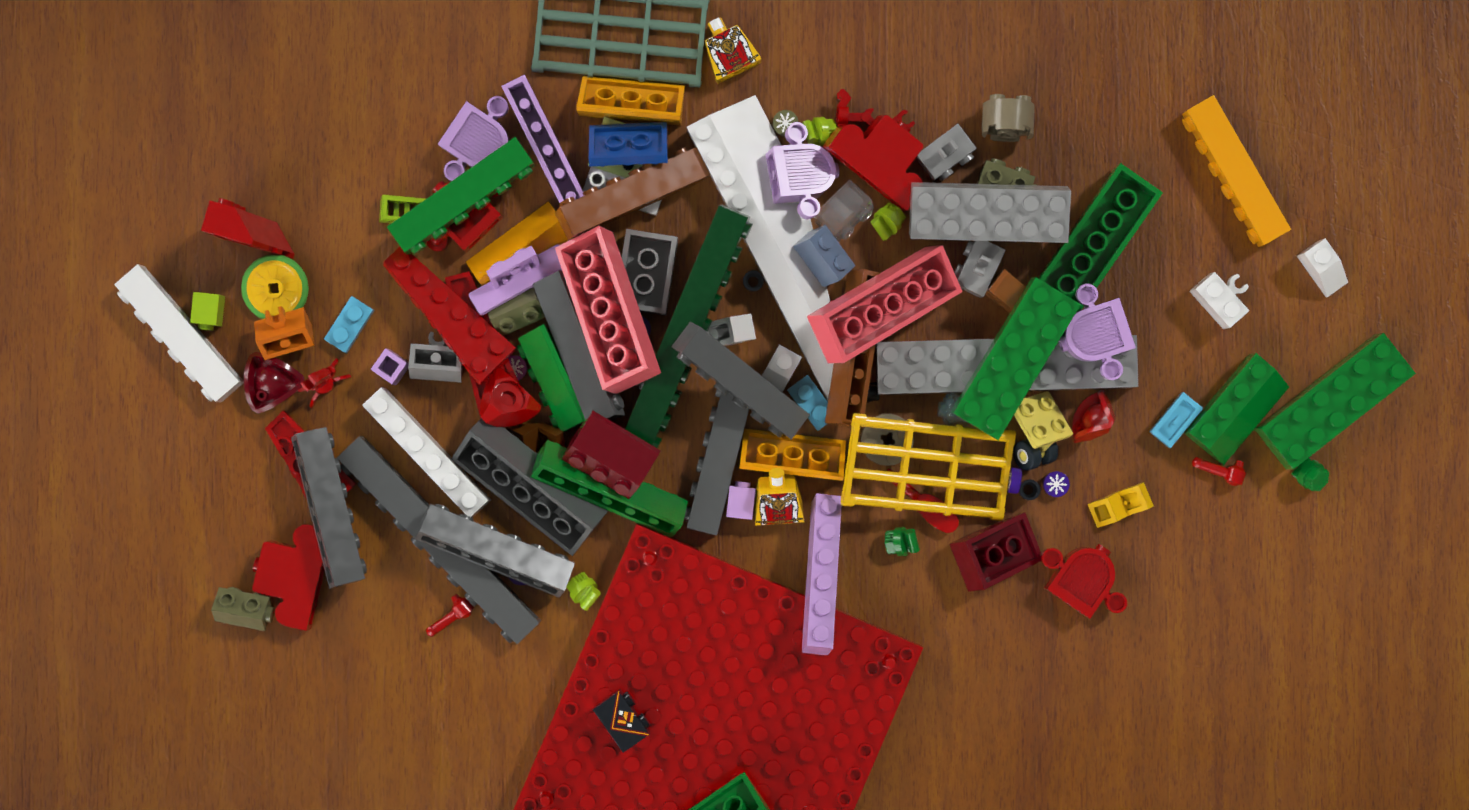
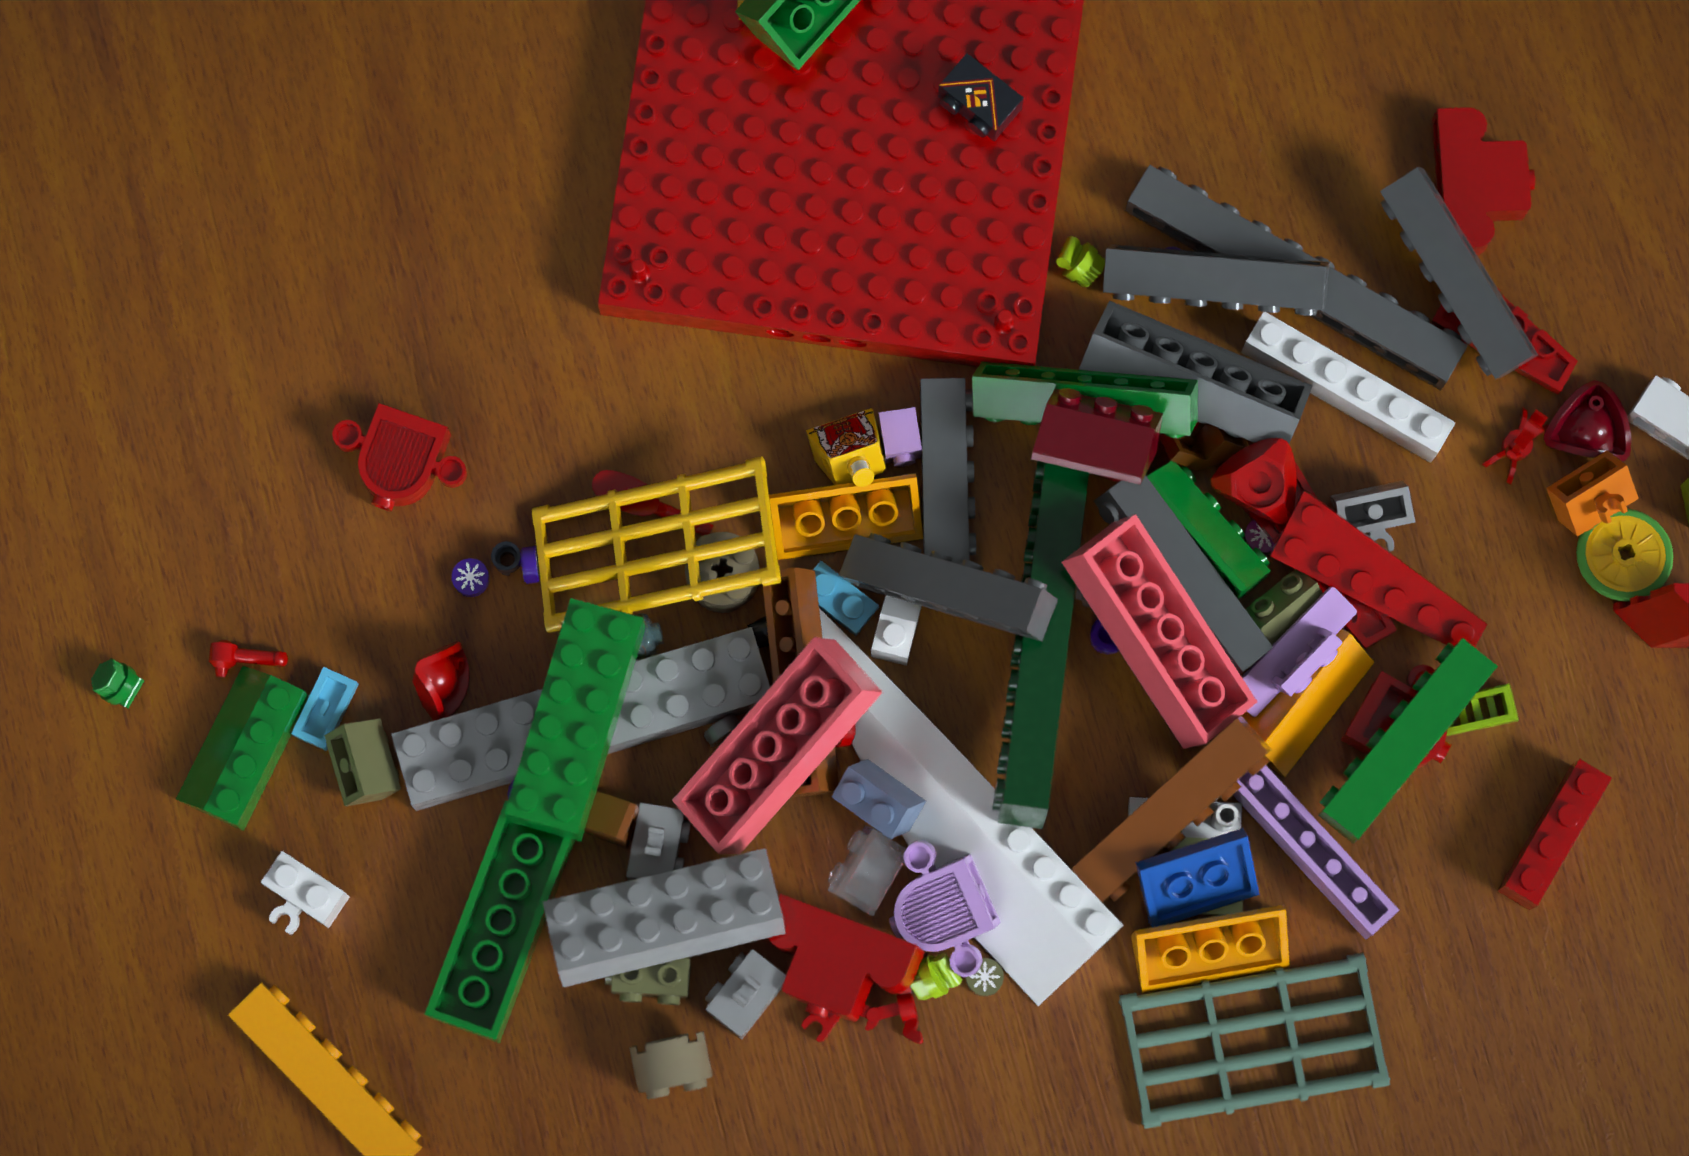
camera: 160 degrees right, 10 degrees down
olive brick [211,587,275,631] -> none
medium azure plate [324,296,375,353] -> none
lavender brick [371,348,409,385] -> none
red piece [426,594,475,637] -> none
lavender piece [438,96,510,181] -> none
light grey brick [622,229,678,316] -> none
torso [705,17,761,84] -> none
white slope [708,314,756,346] -> none
black hose [743,270,764,292] -> none
lavender brick [802,493,842,655] -> none
lime piece [871,203,906,241] -> none
green piece [884,527,920,556] -> none
dark red slope [949,512,1042,592] -> none
light yellow plate [1013,391,1073,471] -> none
lavender piece [1059,284,1136,380] -> none
yellow slope [1088,482,1154,528] -> none
green brick [1254,333,1416,470] -> none
white slope [1297,238,1348,298] -> none
none -> olive brick [324,718,401,806]
none -> flat silver tile [704,714,740,747]
none -> red brick [1497,759,1612,910]

